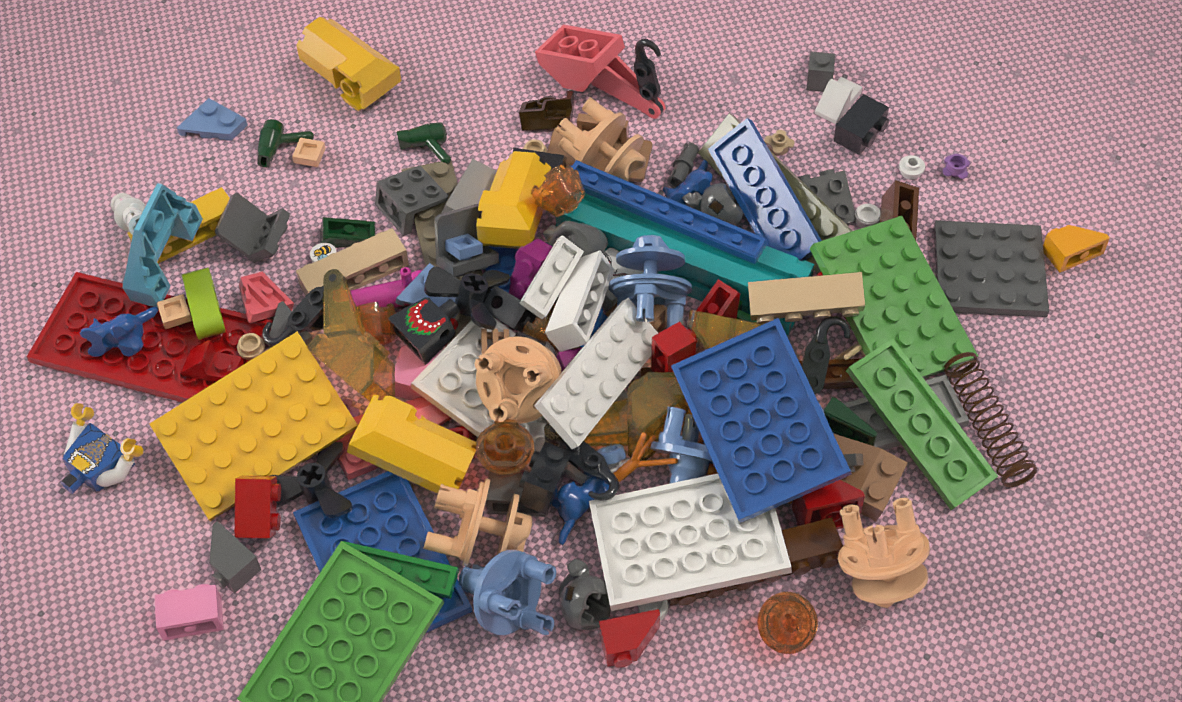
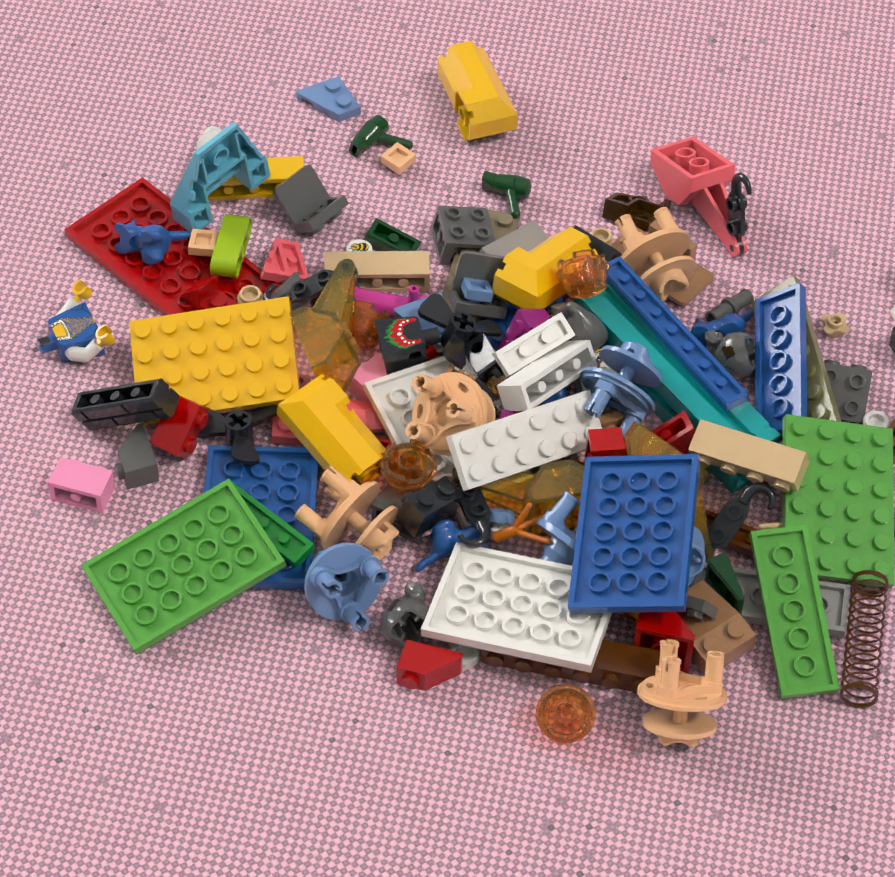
camera: 25 degrees right, 5 degrees down
none -> black brick [71,378,180,430]

